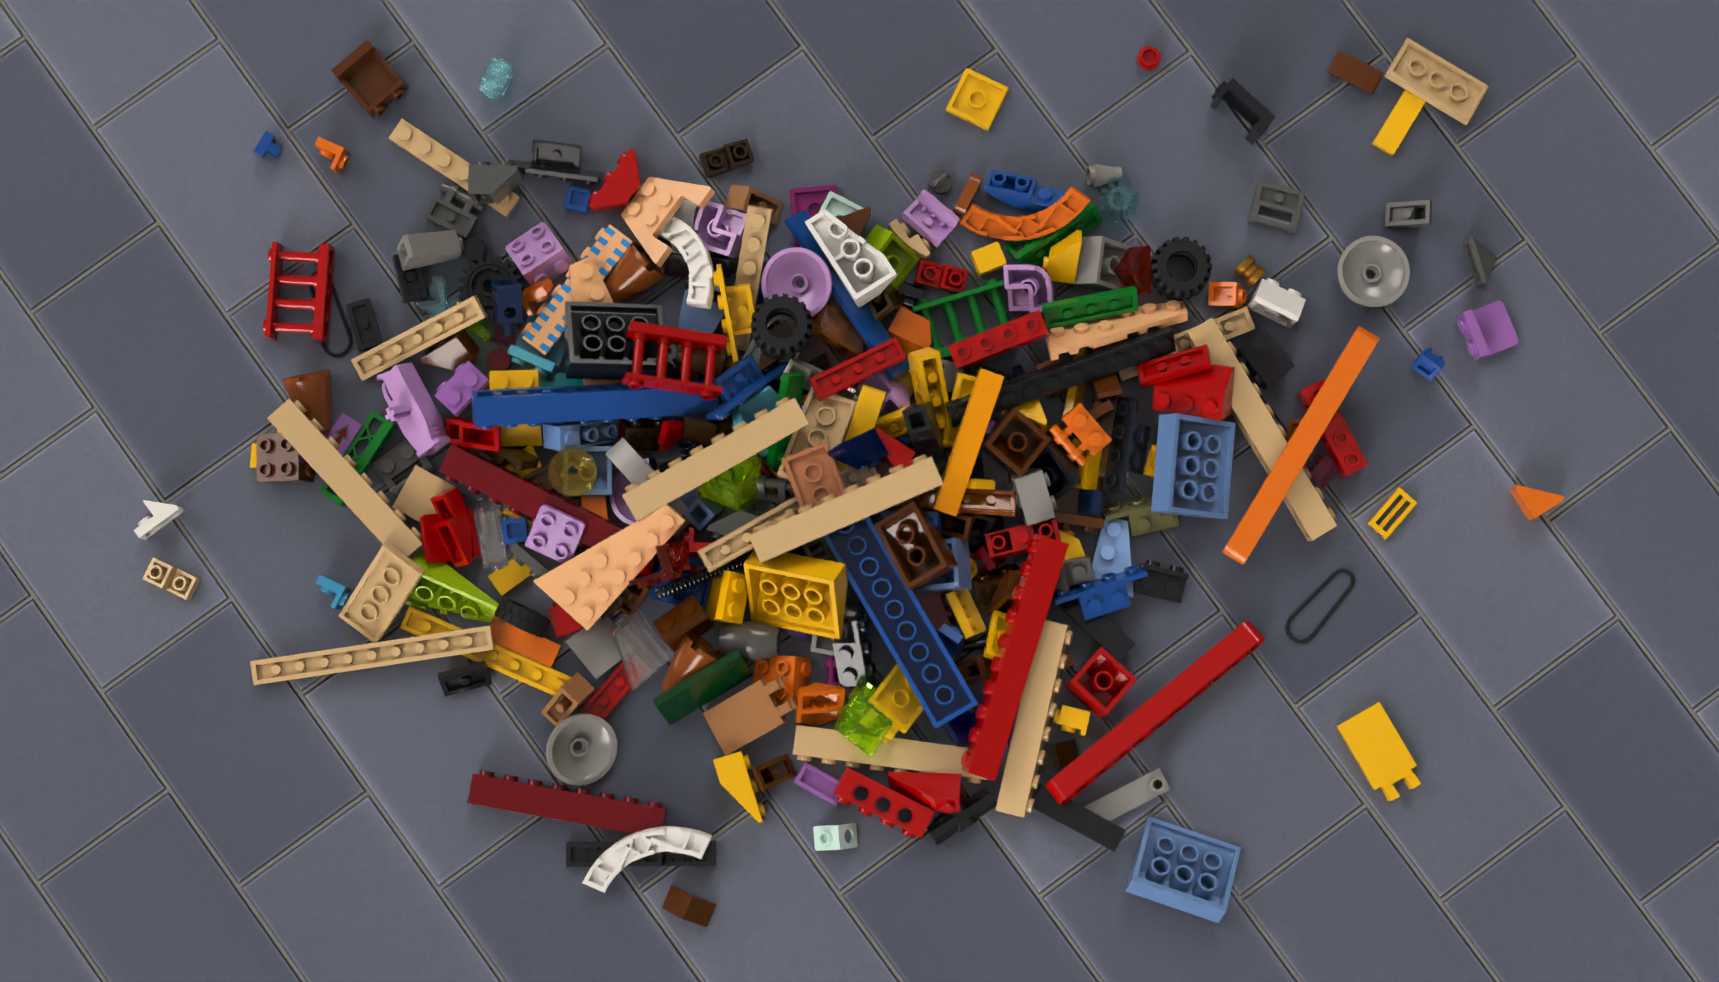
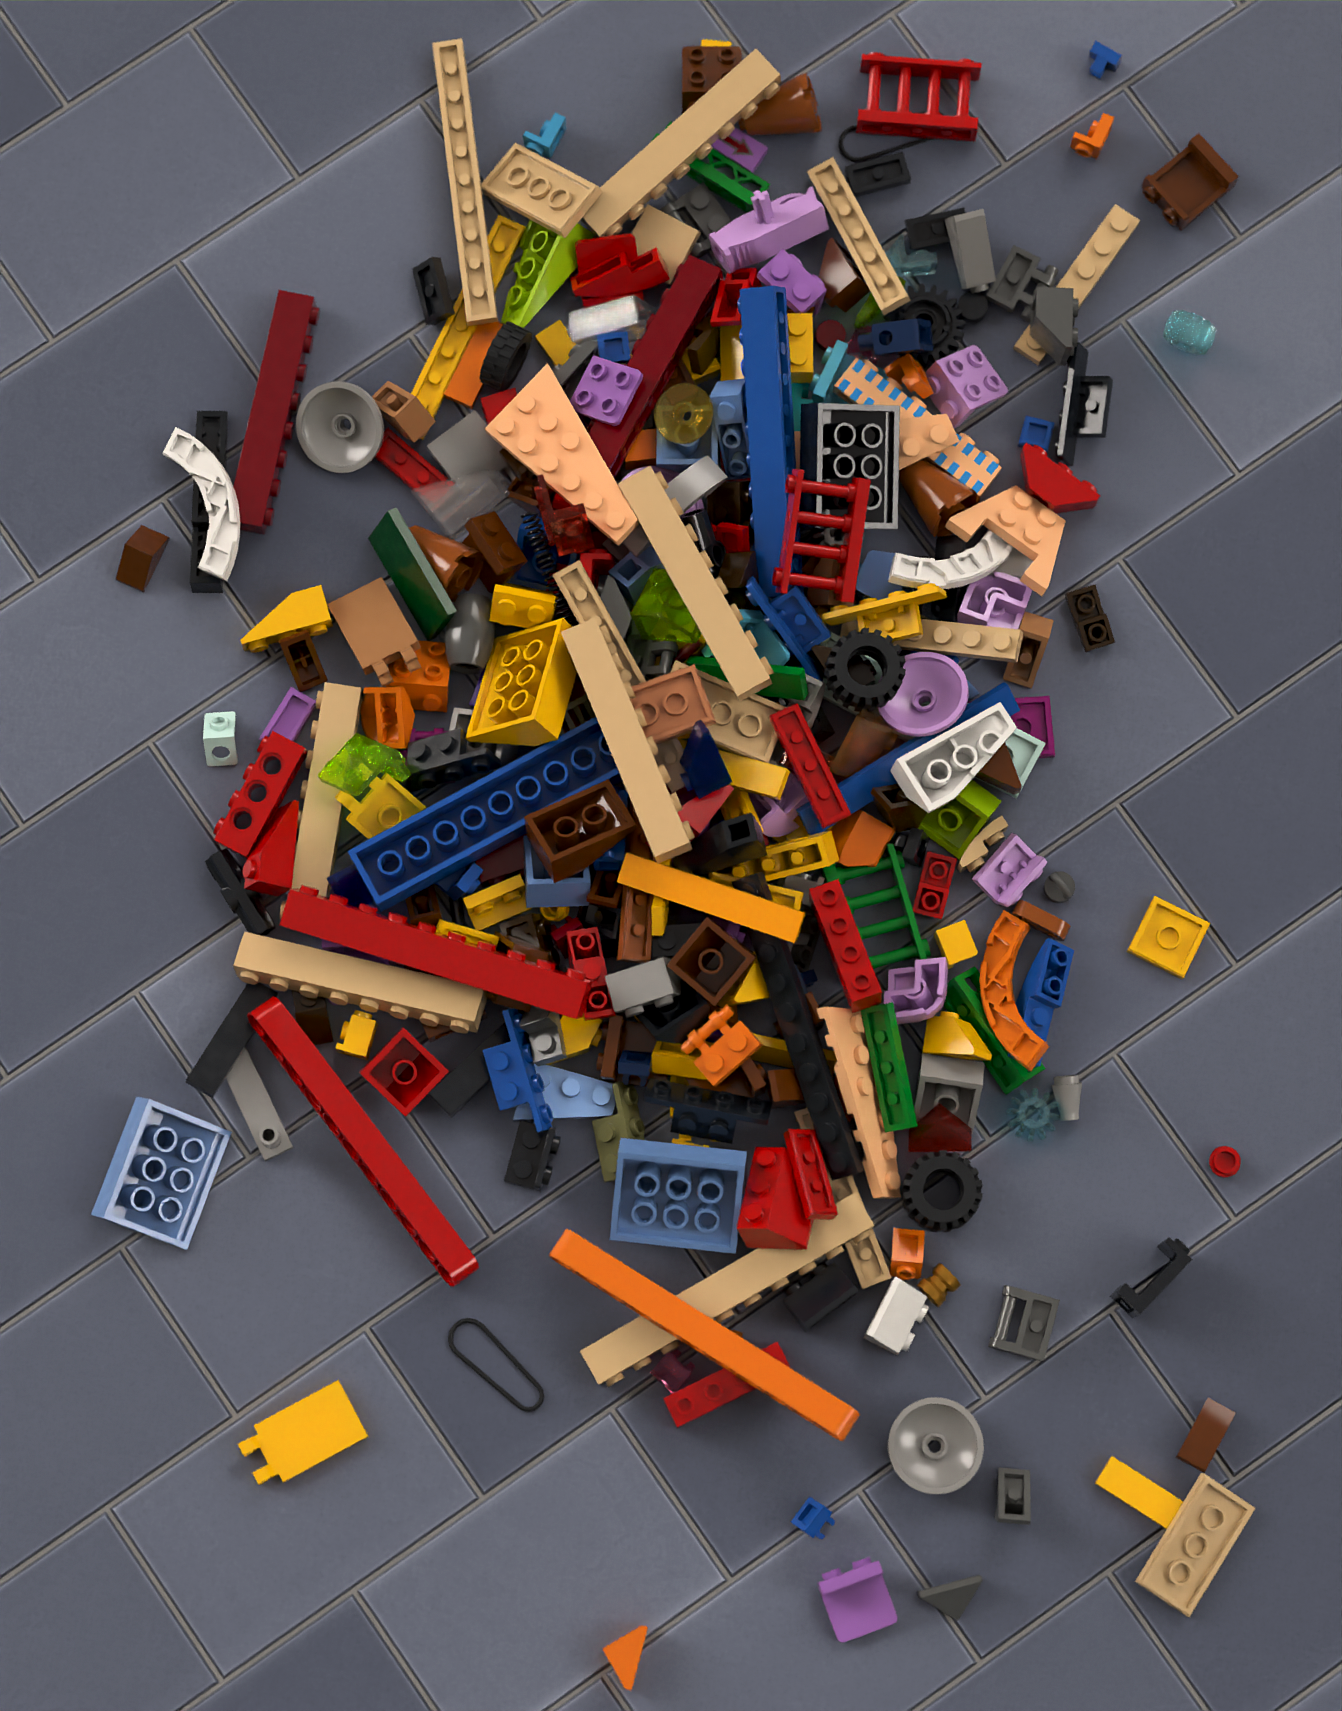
camera: 90 degrees right, 5 degrees down
yellow tile [1367,487,1418,540] -> none

